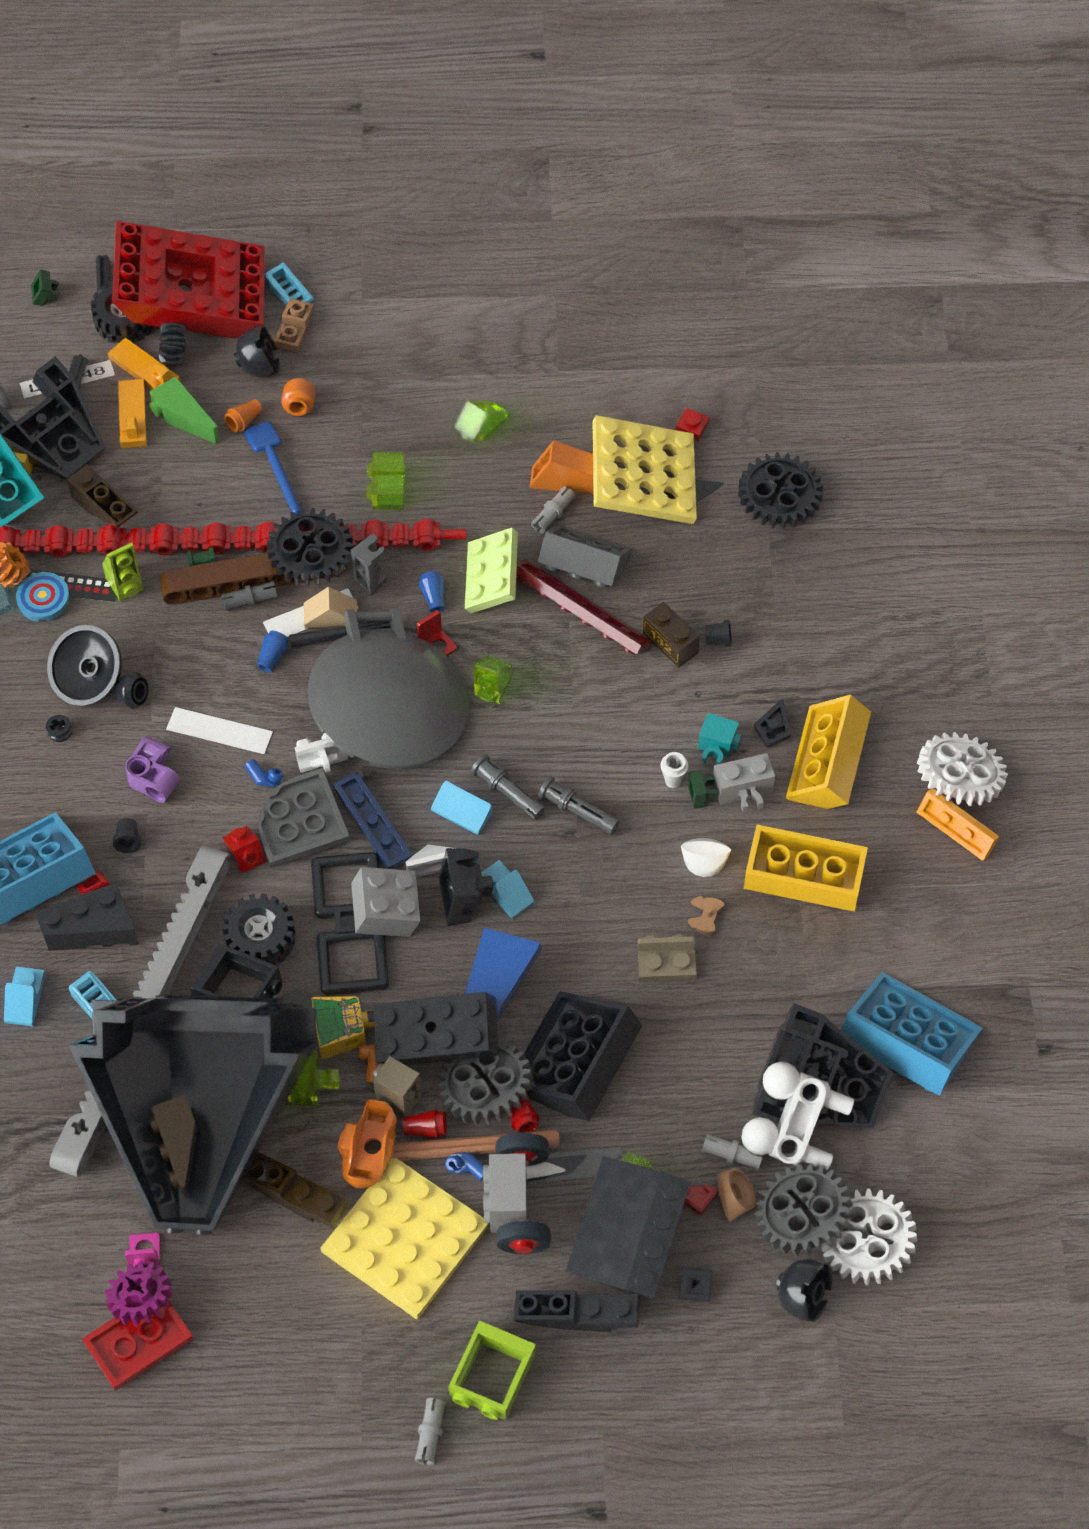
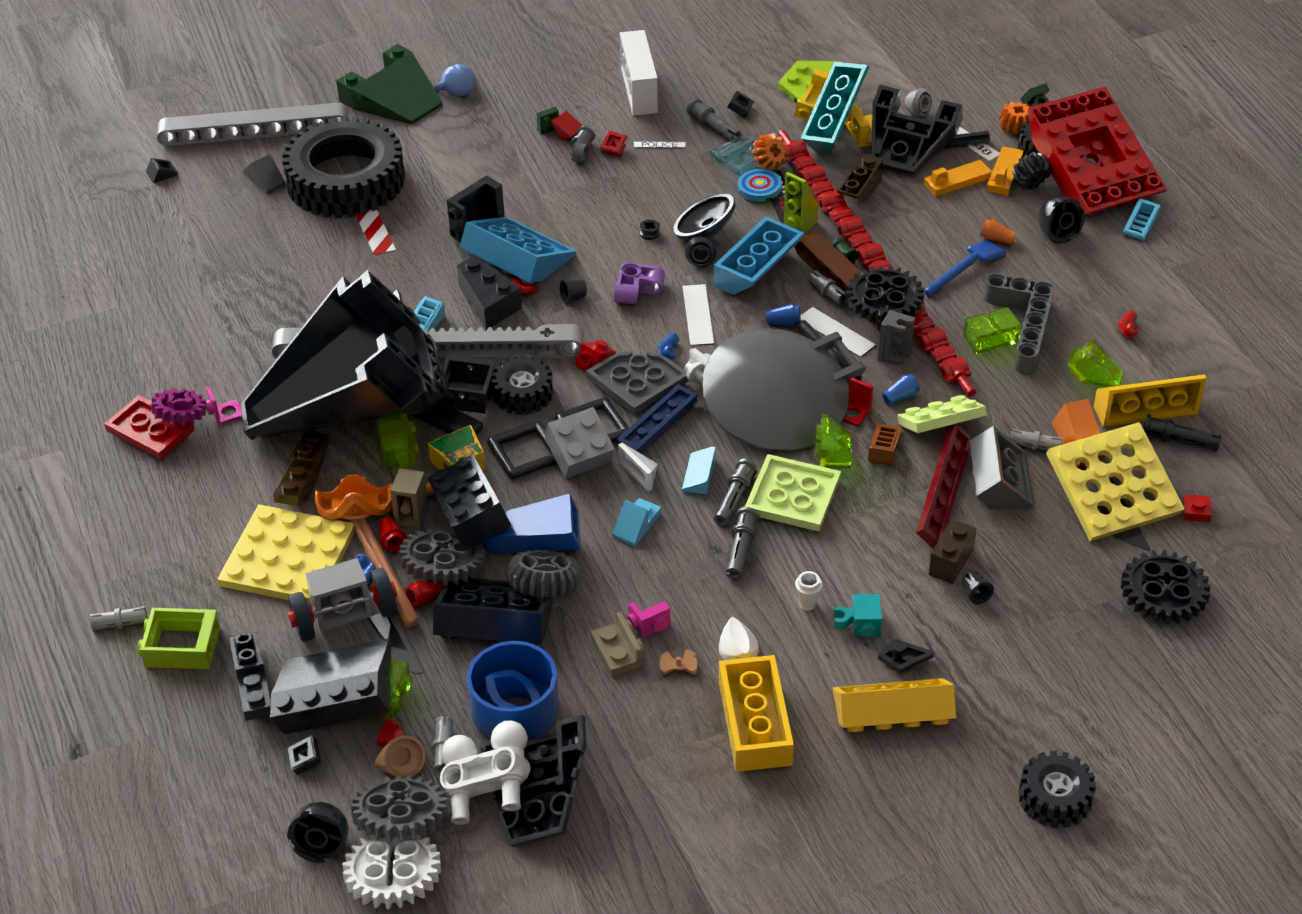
camera: 70 degrees right, 15 degrees down
medium azure slope [4,967,46,1027] -> none
bright green slope [149,377,220,444] -> none
dark brown slope [149,1094,198,1196] -> none
medium nougat slope [274,299,314,353] -> none
orange head [281,378,316,416] -> none
tan slope [304,587,358,628] -> none
black brick [438,848,493,926] -> none
dark green tile [688,770,718,809] -> none
light grey brick [713,753,775,812] -> none
dark azure slope [841,972,983,1096] -> none
light orange hinge [916,788,1000,861] -> none
white gear [917,732,1008,806] -> none
none -> blue piece [467,641,559,741]
none -> dark grey gear [507,549,580,599]
none -> dark pink bracket [627,601,670,638]
none -> dark azure slope [714,216,804,295]
none -> yellowish green plate [745,454,841,532]
none -> dark orange slope [868,423,902,465]
none -> dark grey beam [984,273,1054,375]
none -> orange gear [999,101,1029,135]
none -> black wheel [1018,751,1096,828]
none -> yellow slope [1094,375,1207,427]
none -> red arm [1117,311,1139,339]
none -> black pin [1143,413,1222,451]

